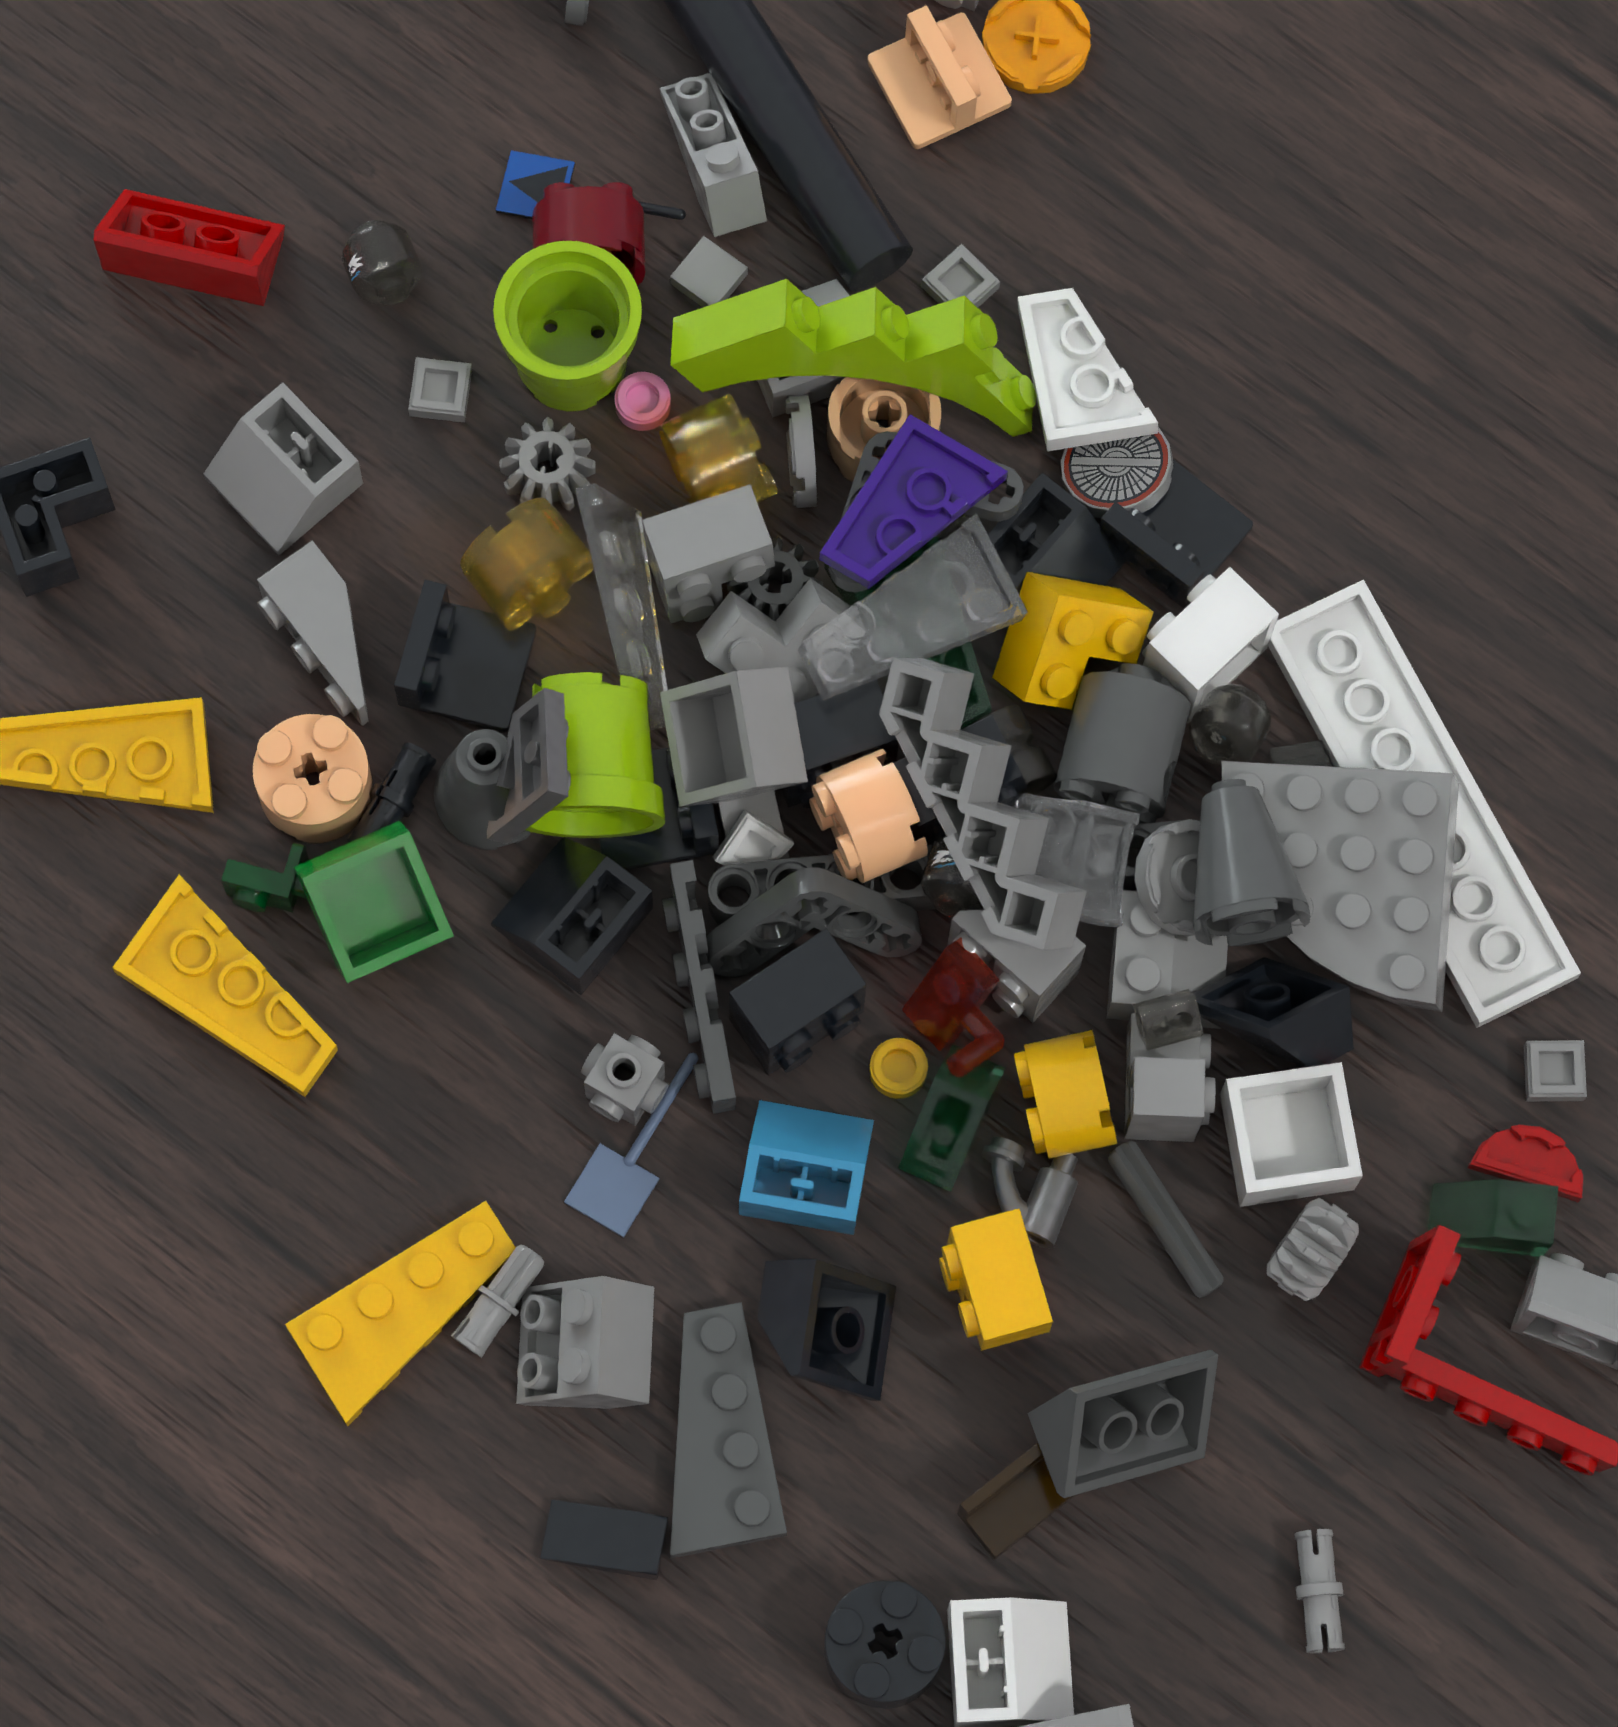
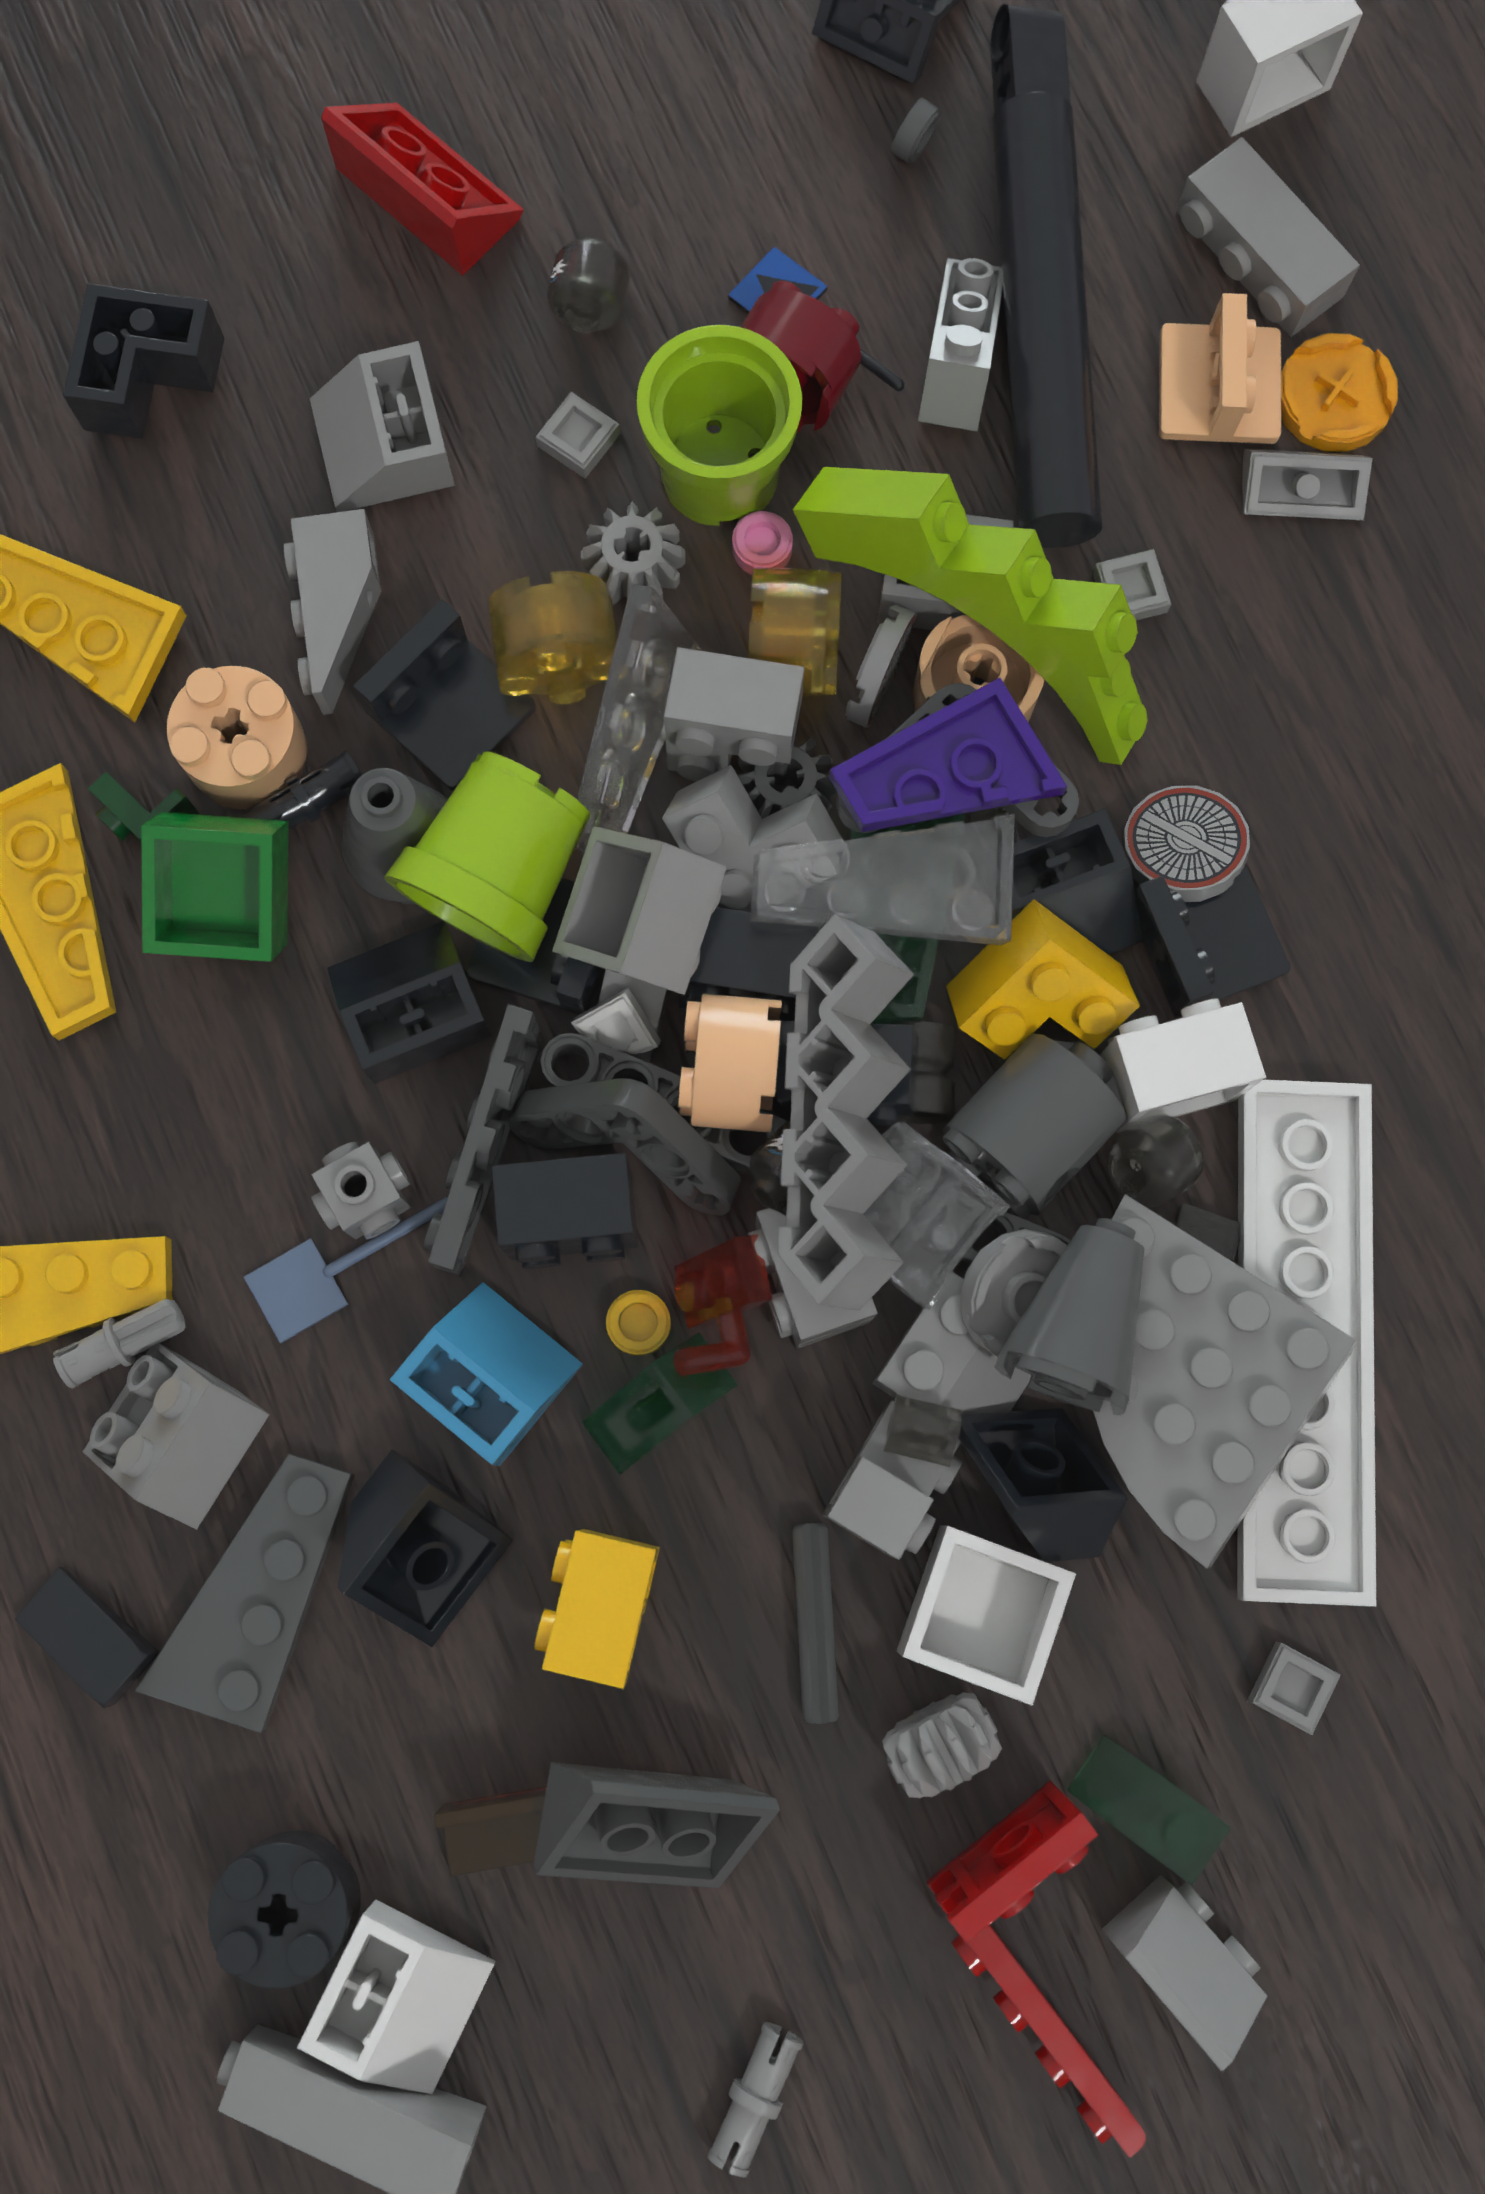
camera: 30 degrees right, 5 degrees up
flat silver wing [487,688,571,844] -> none
light grey tile [670,236,748,307] -> none
flat silver plant [982,1137,1078,1248] -> none
yellow brick [1014,1030,1117,1159] -> none
white wing [1018,288,1158,451] -> none
red tile [1467,1124,1583,1202] -> none
none -> light grey slope [1242,449,1373,520]

